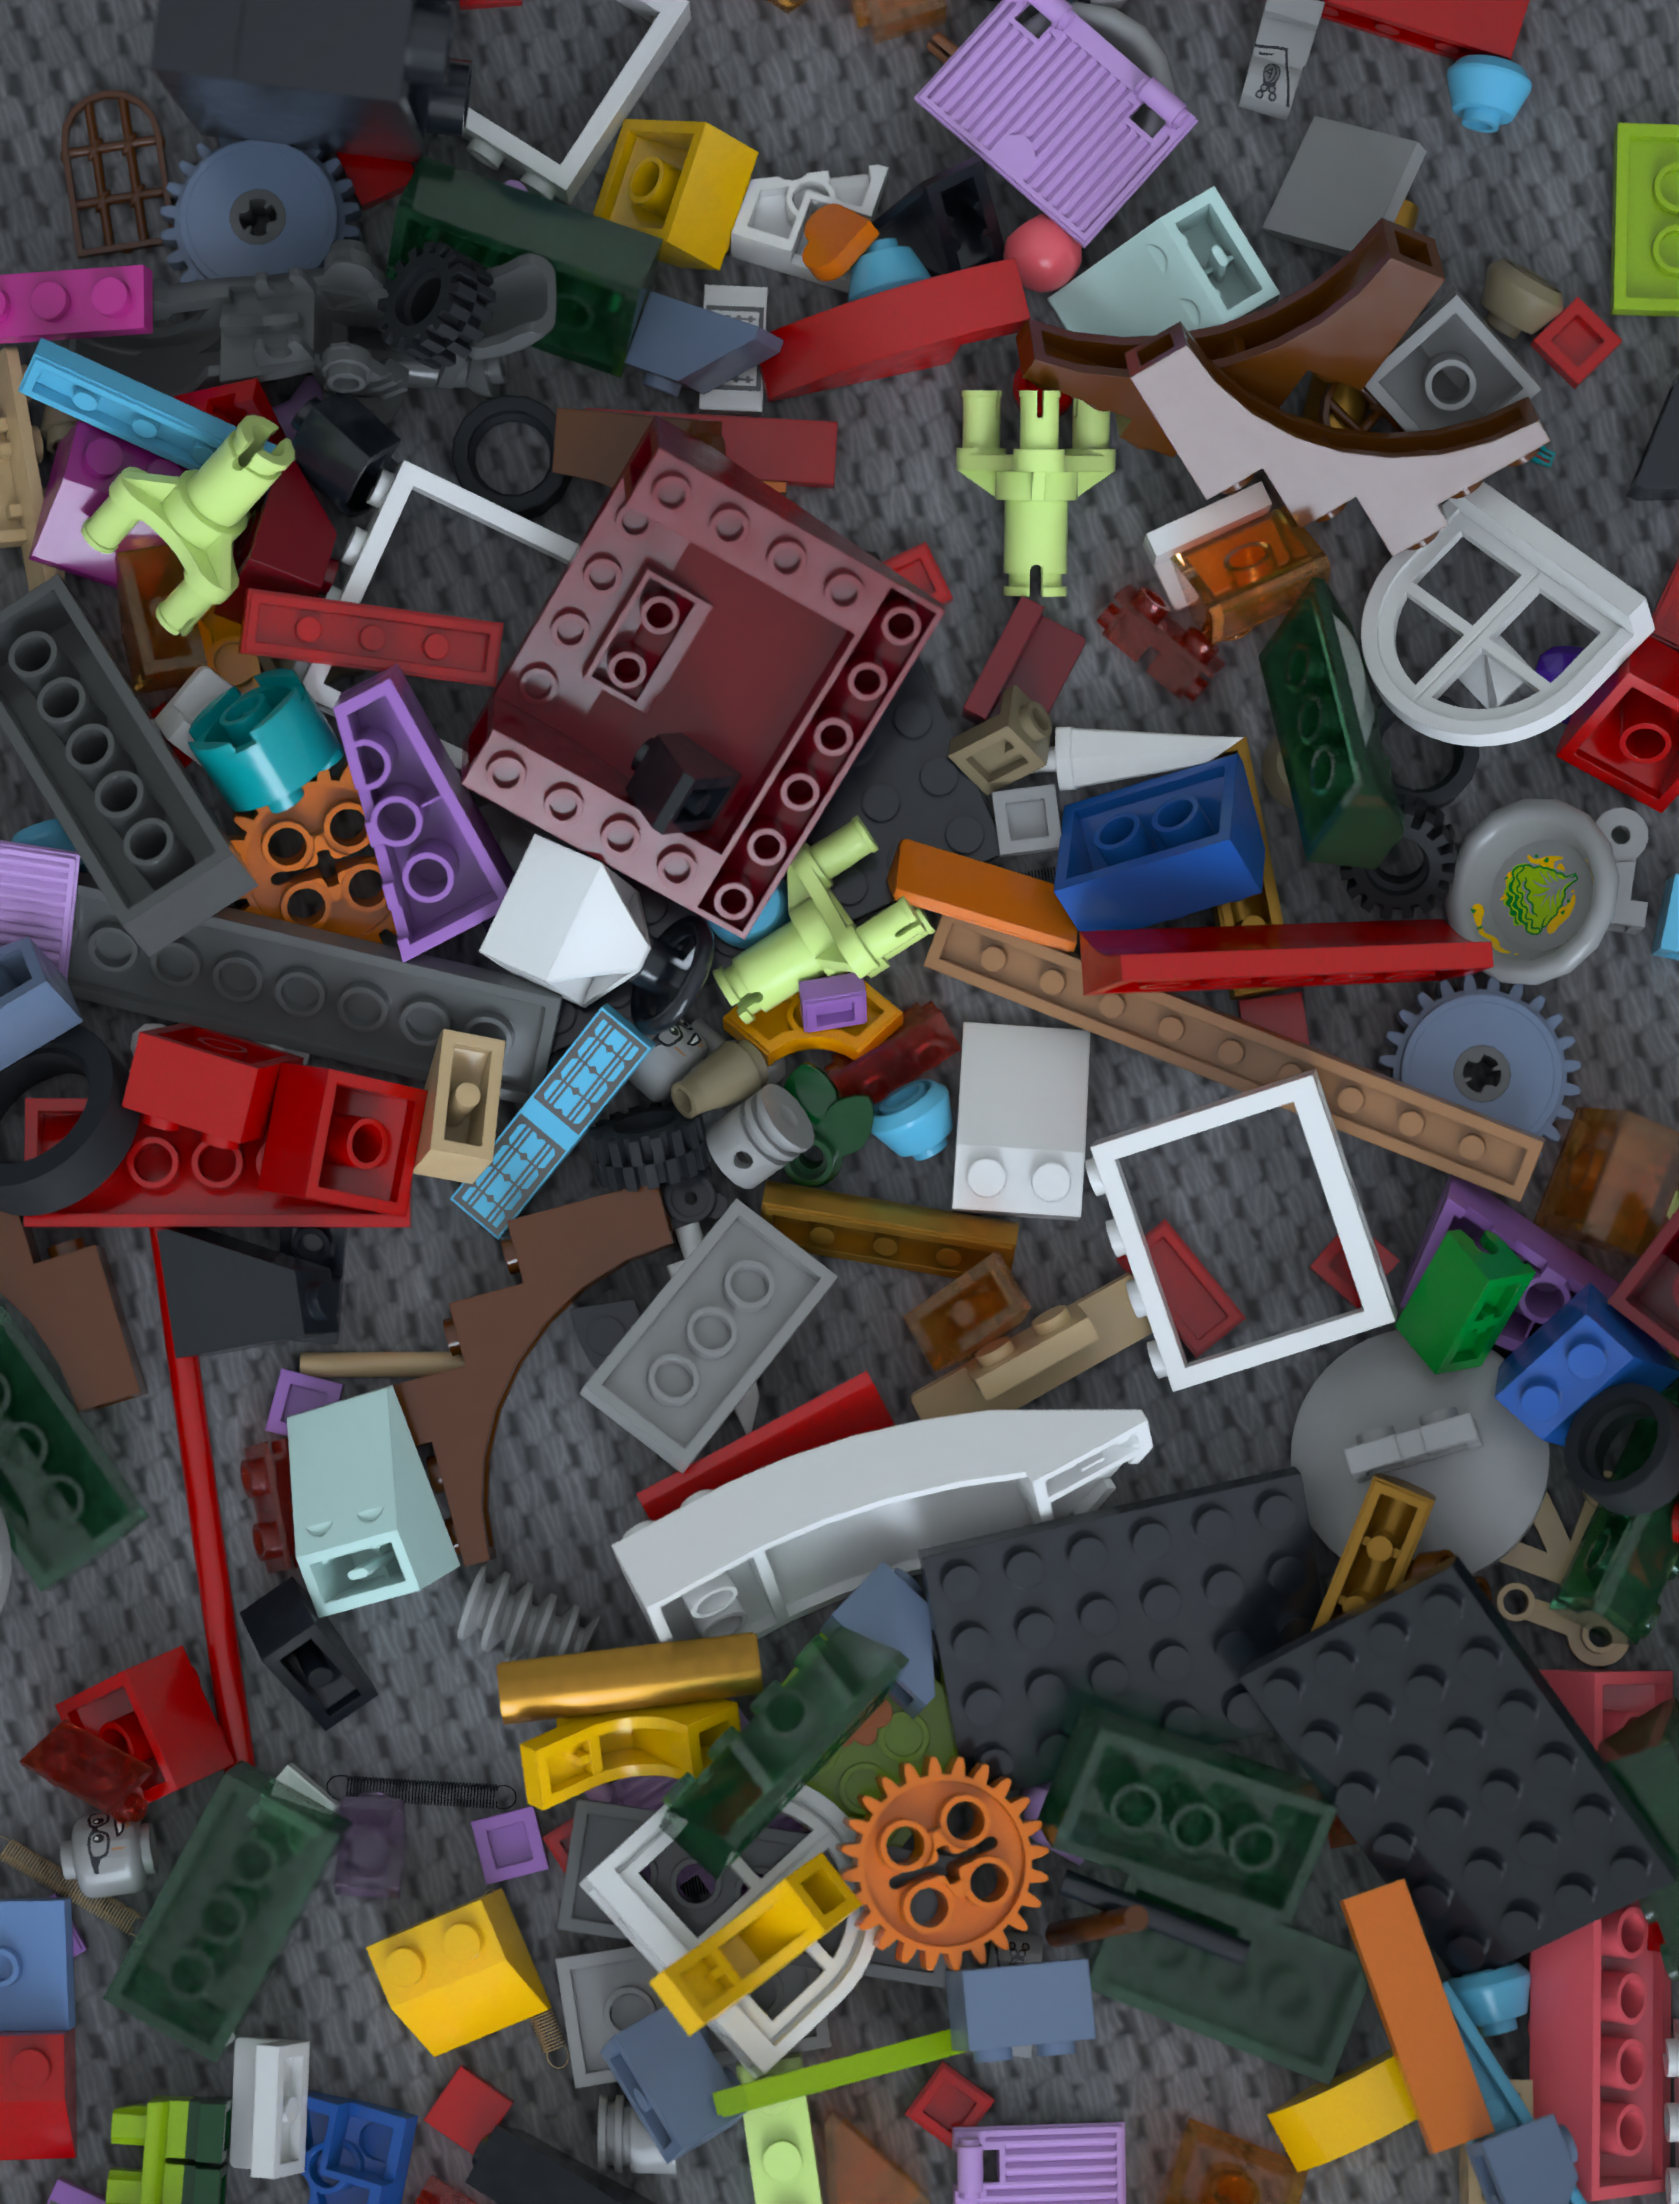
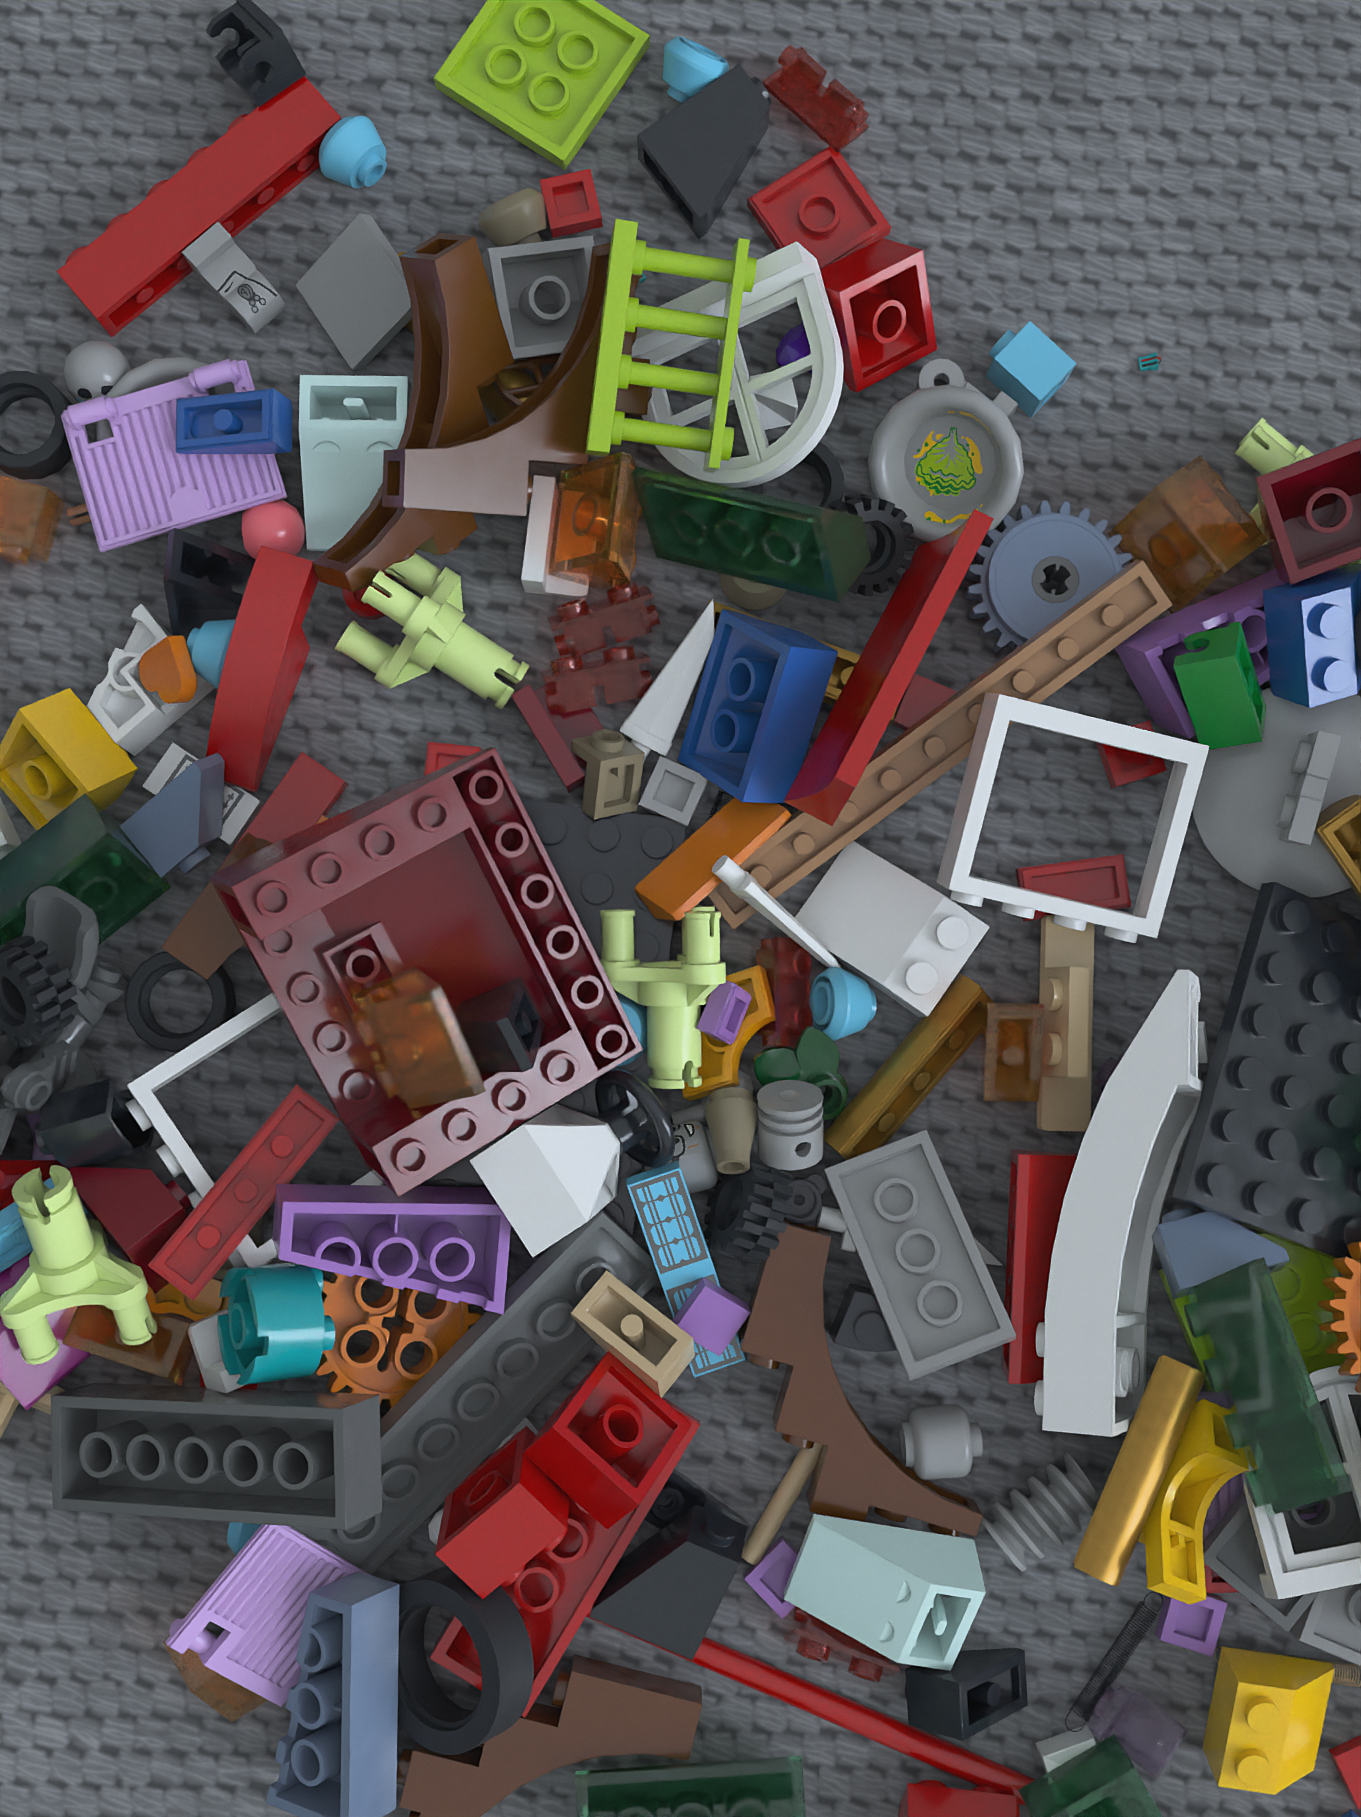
camera: 65 degrees left, 0 degrees up
none -> blue slope [176,388,293,454]
none -> clear orange slope [351,966,487,1109]
none -> clear red hinge [539,645,652,714]
none -> lime fence [585,219,757,473]
none -> medium lavender tile [672,1277,751,1356]
none -> white bar [712,855,842,969]
none -> light grey head [899,1404,983,1480]

